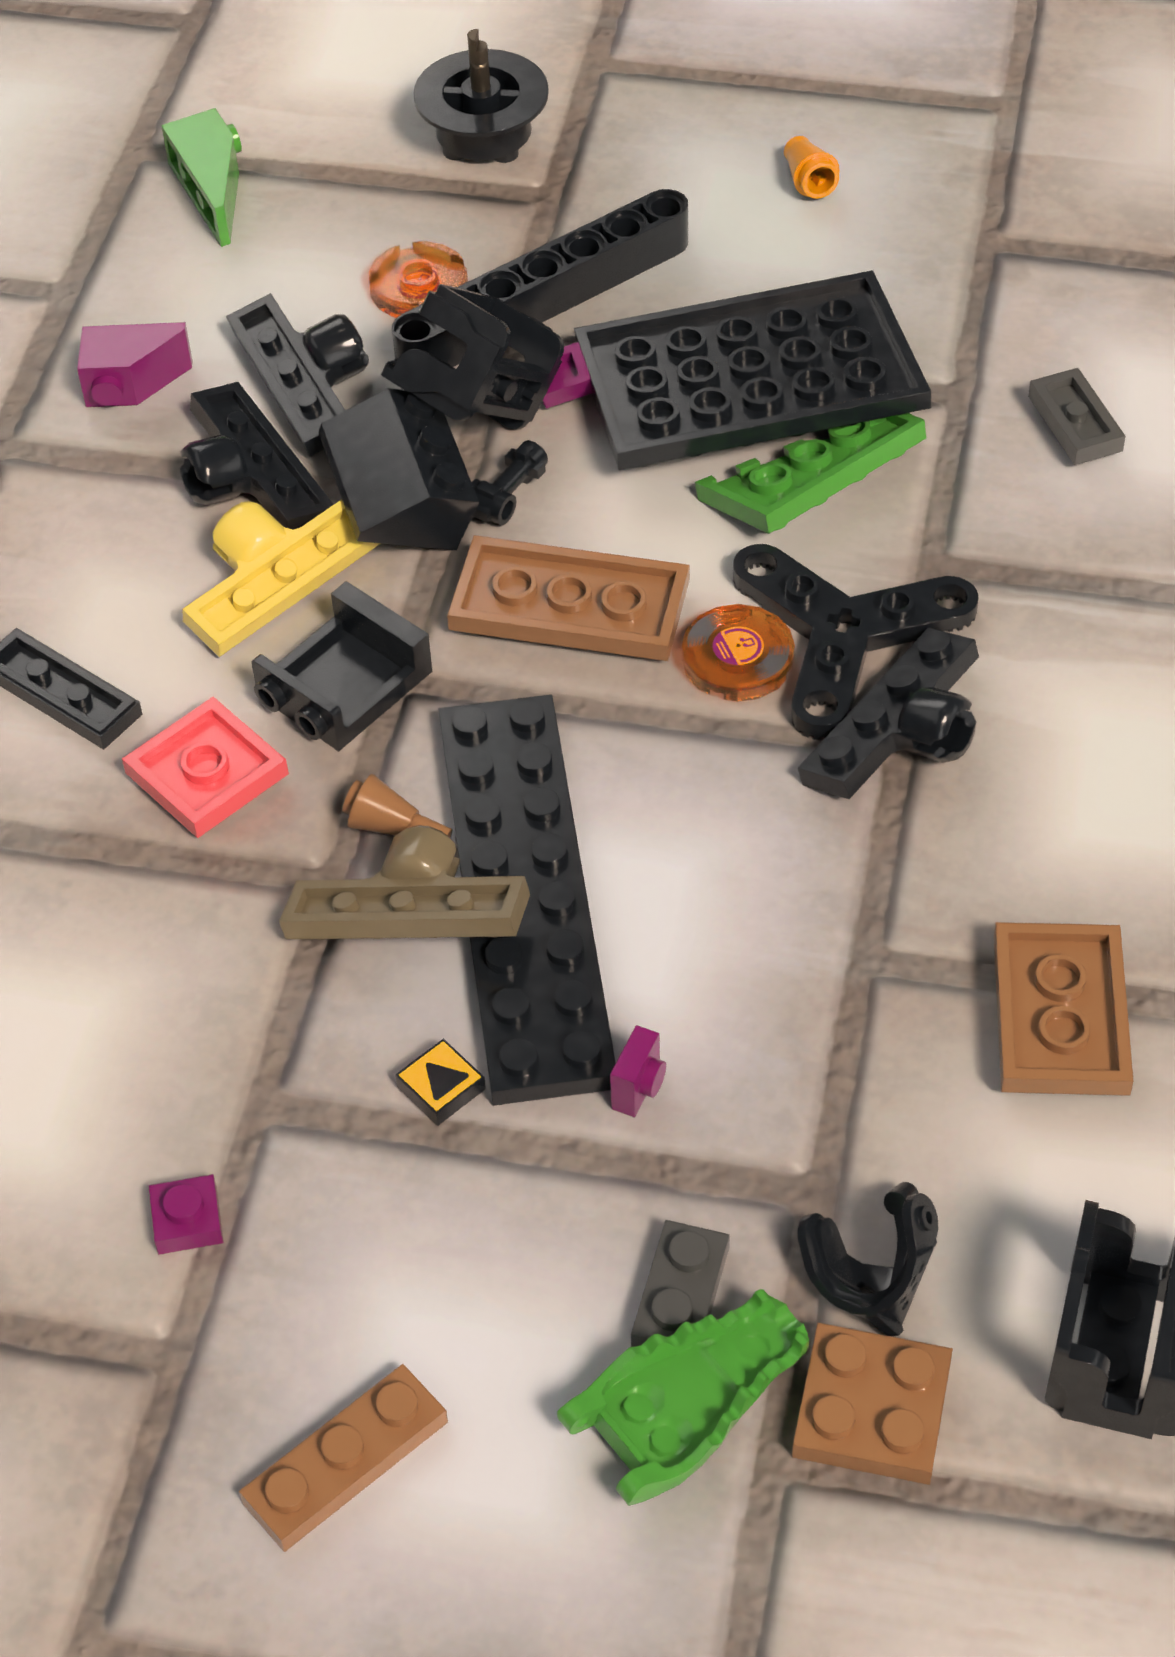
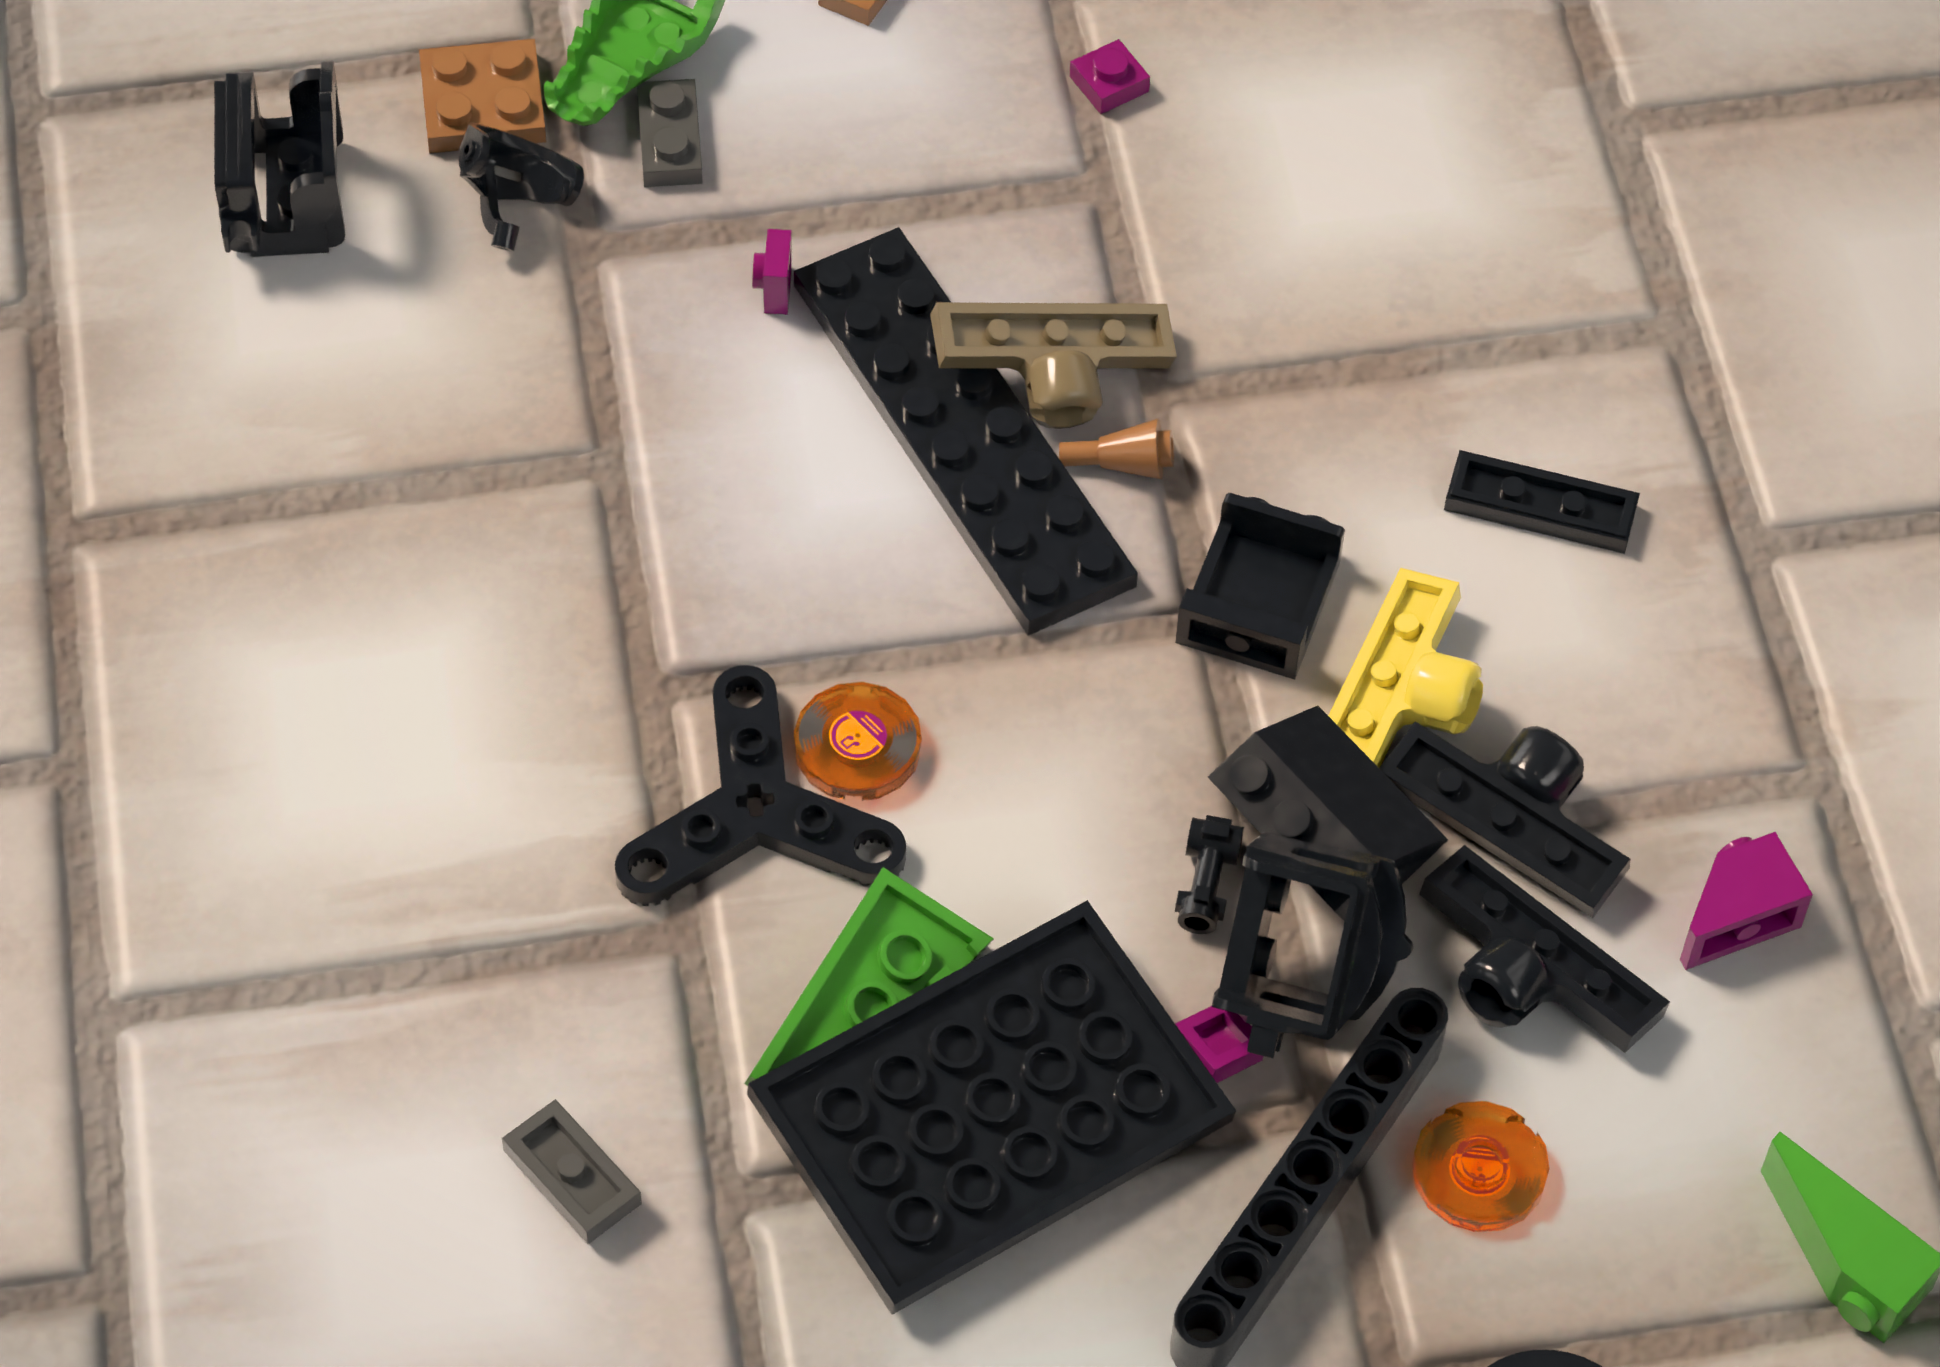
camera: 155 degrees right, 5 degrees up
coral plate [122,697,289,838] -> none
tile [395,1038,486,1126] -> none
medium nougat plate [447,535,690,661] -> none
black plate [798,628,979,799] -> none
medium nougat plate [994,922,1134,1096] -> none

